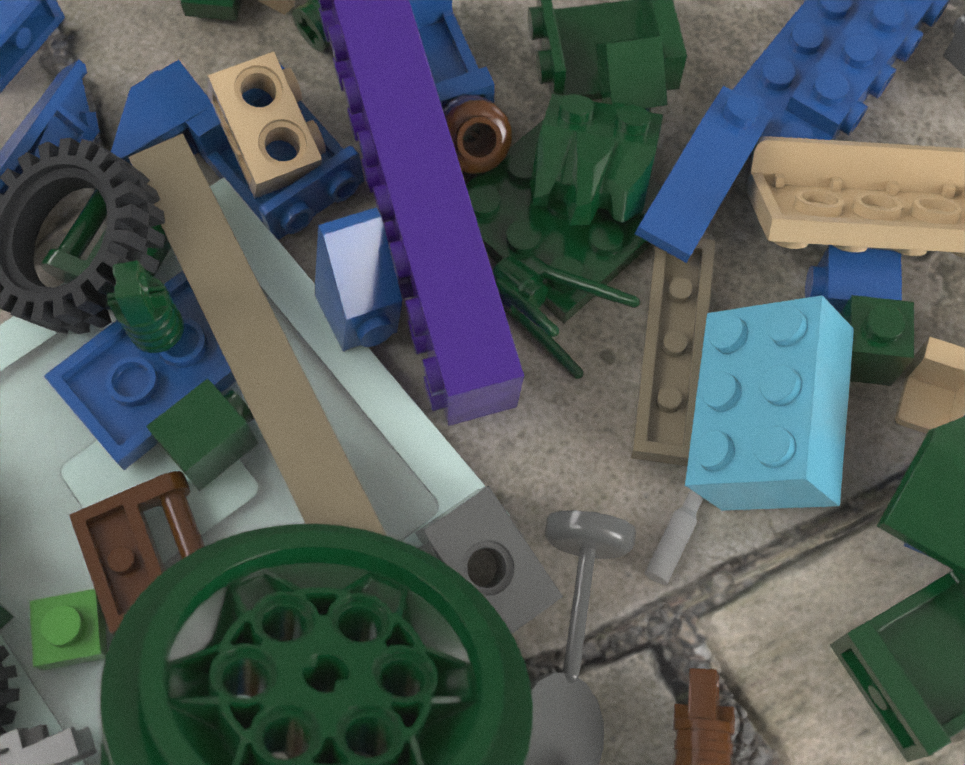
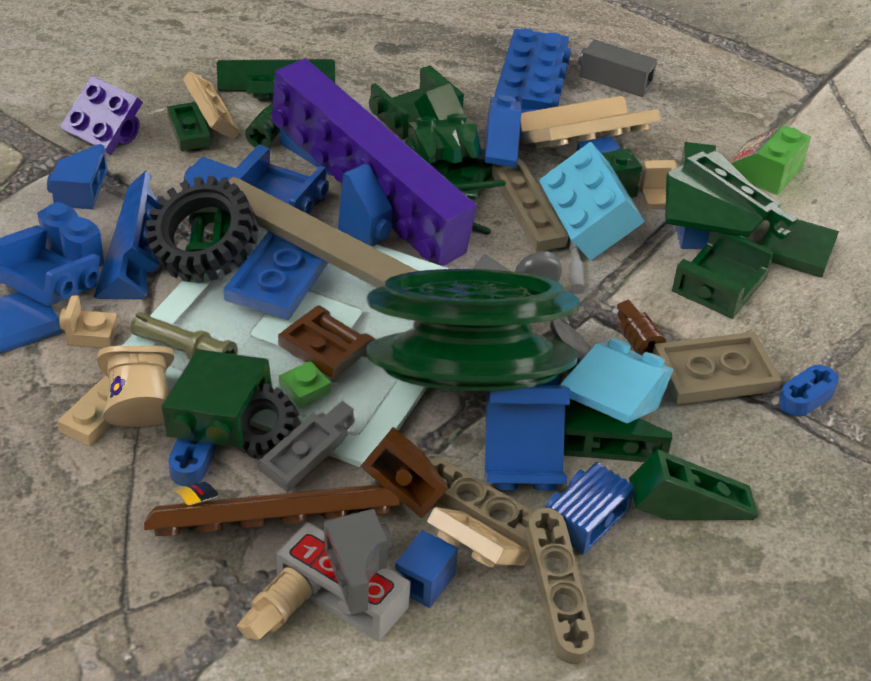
camera: 30 degrees left, 25 degrees down
dark green hinge [107,260,184,353] -> none
dark green brick [146,378,259,491] -> none
tan brick [208,51,326,199] -> none

